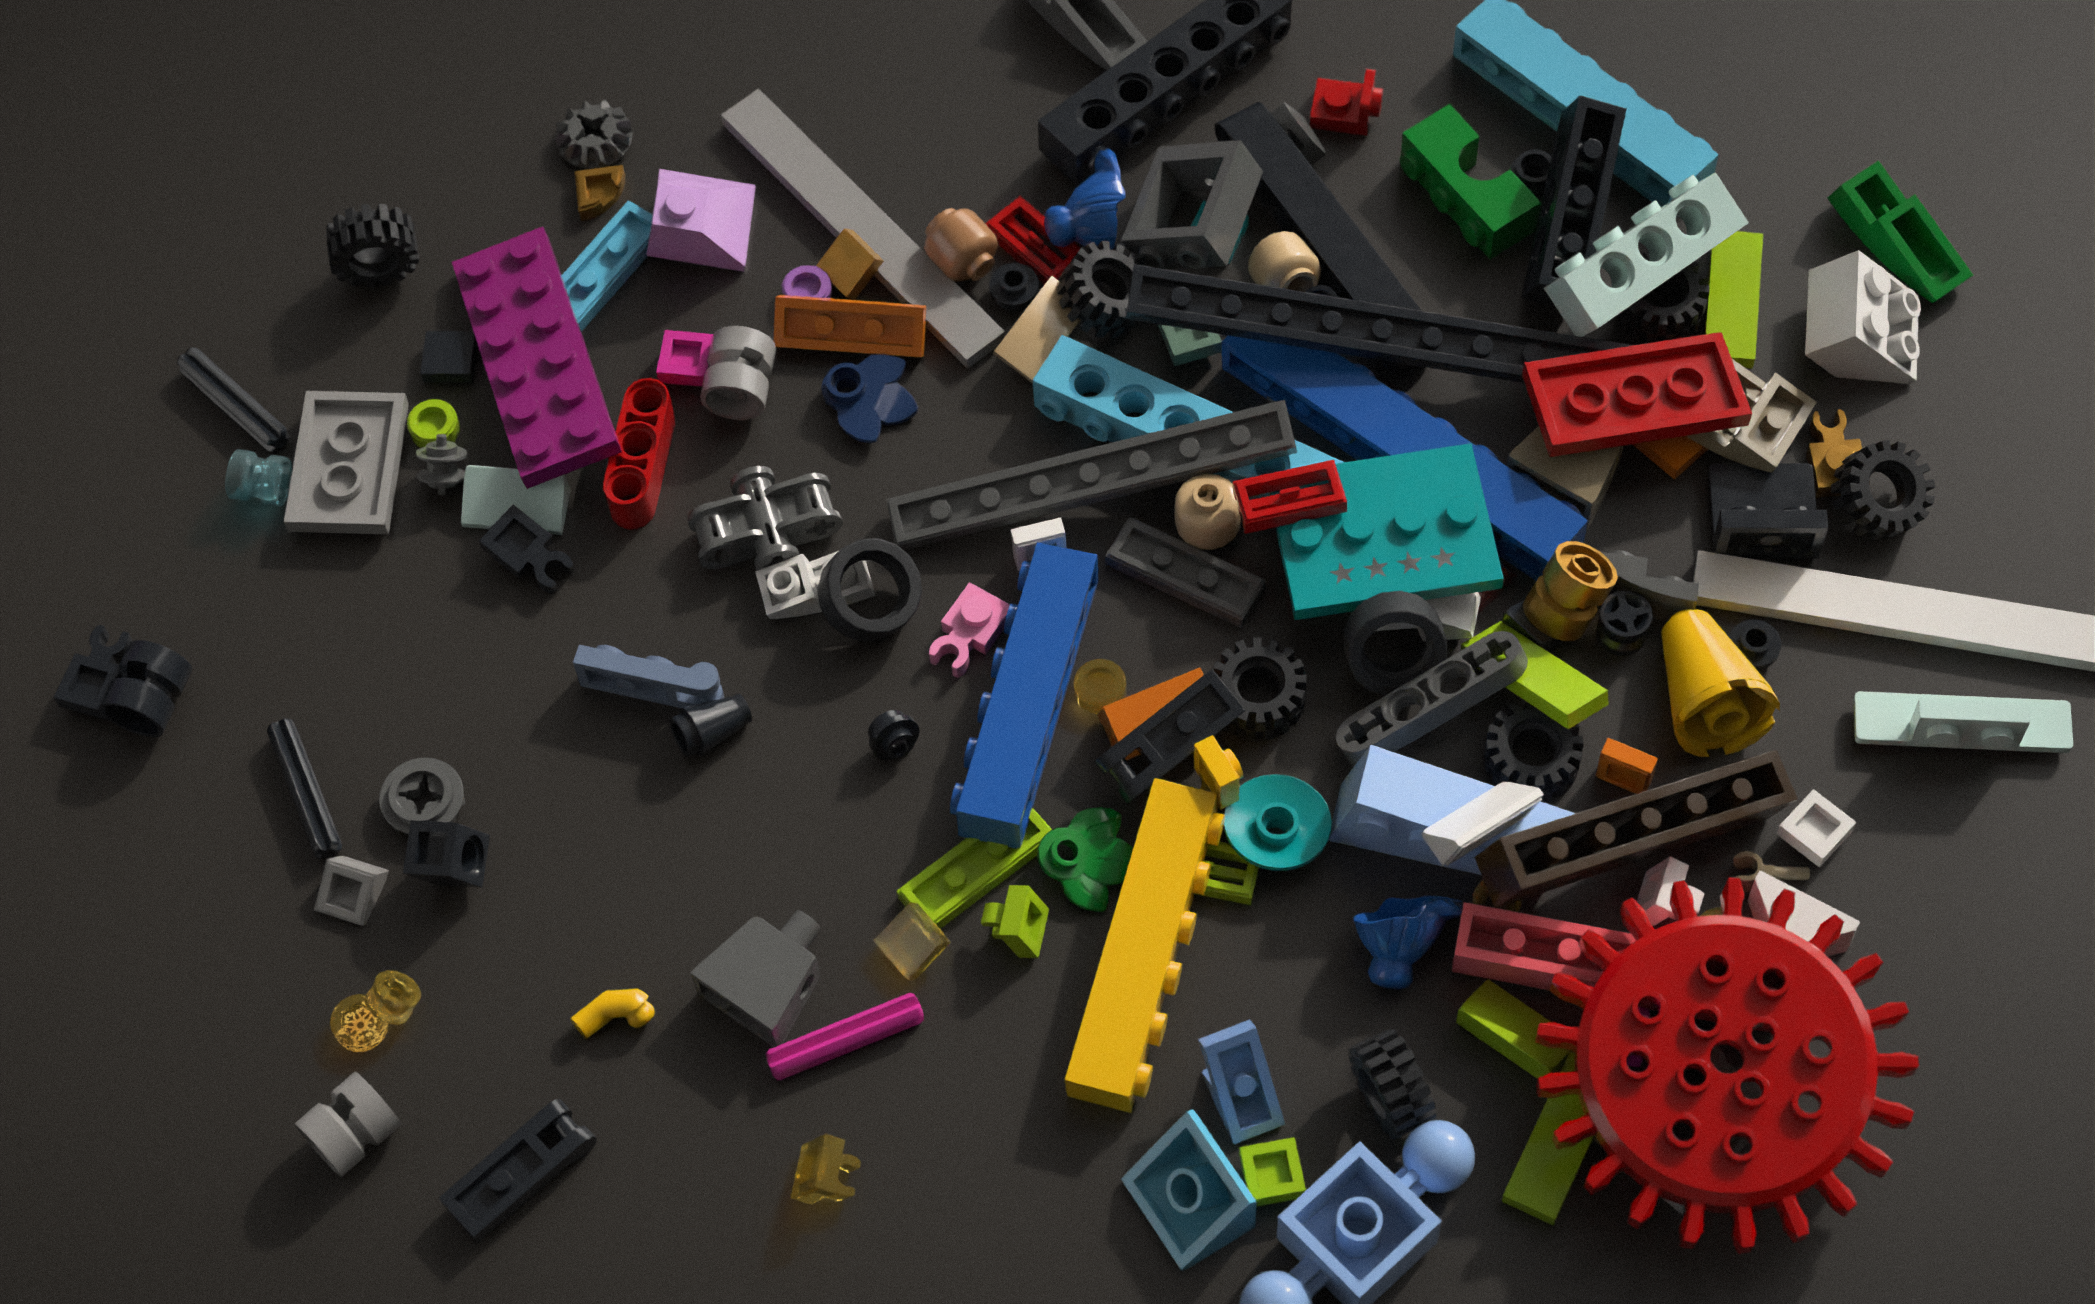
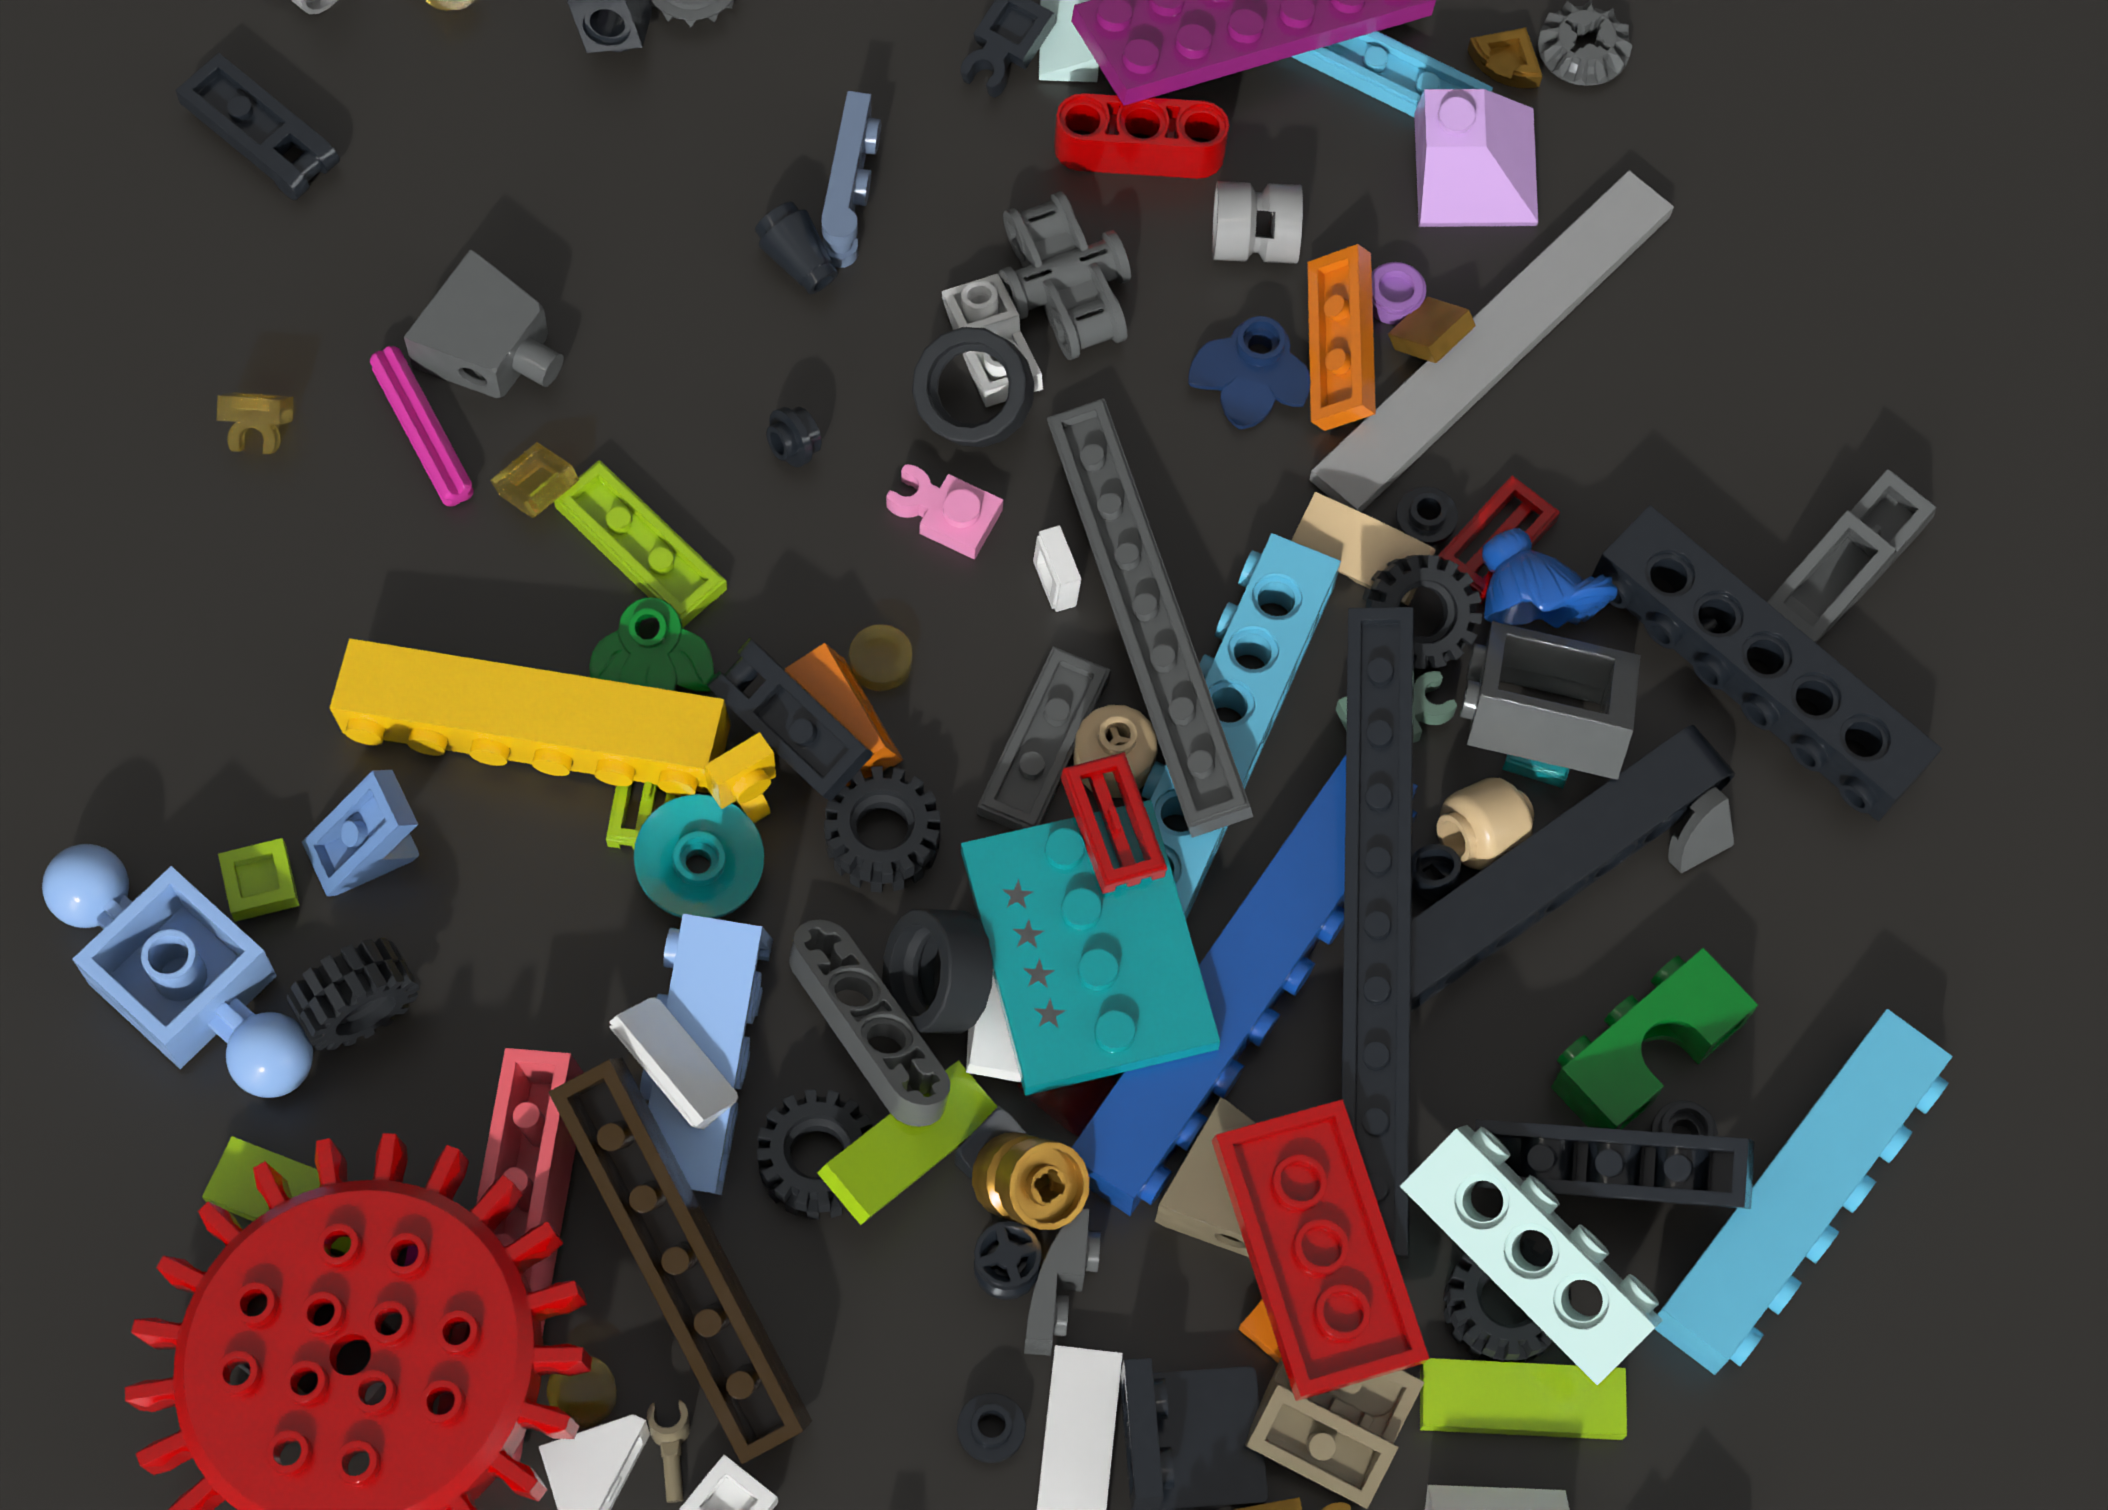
camera: 75 degrees right, 5 degrees up
yellow arm [570,989,655,1039] -> none
dark pink plate [656,330,714,387] -> none
medium nougat head [924,208,998,282] -> none
blue brick [950,542,1098,849] -> none
lime tile [981,885,1049,958] -> none
medium azure slope [1121,1110,1256,1270] -> none
red bracket [1310,69,1383,136] -> none
blue hair [1353,896,1464,989] -> none
lime slope [1456,979,1573,1079] -> none
orange tile [1595,738,1658,794] -> none
tile [1637,857,1704,926] -> none
yellow cone [1661,609,1780,757] -> none

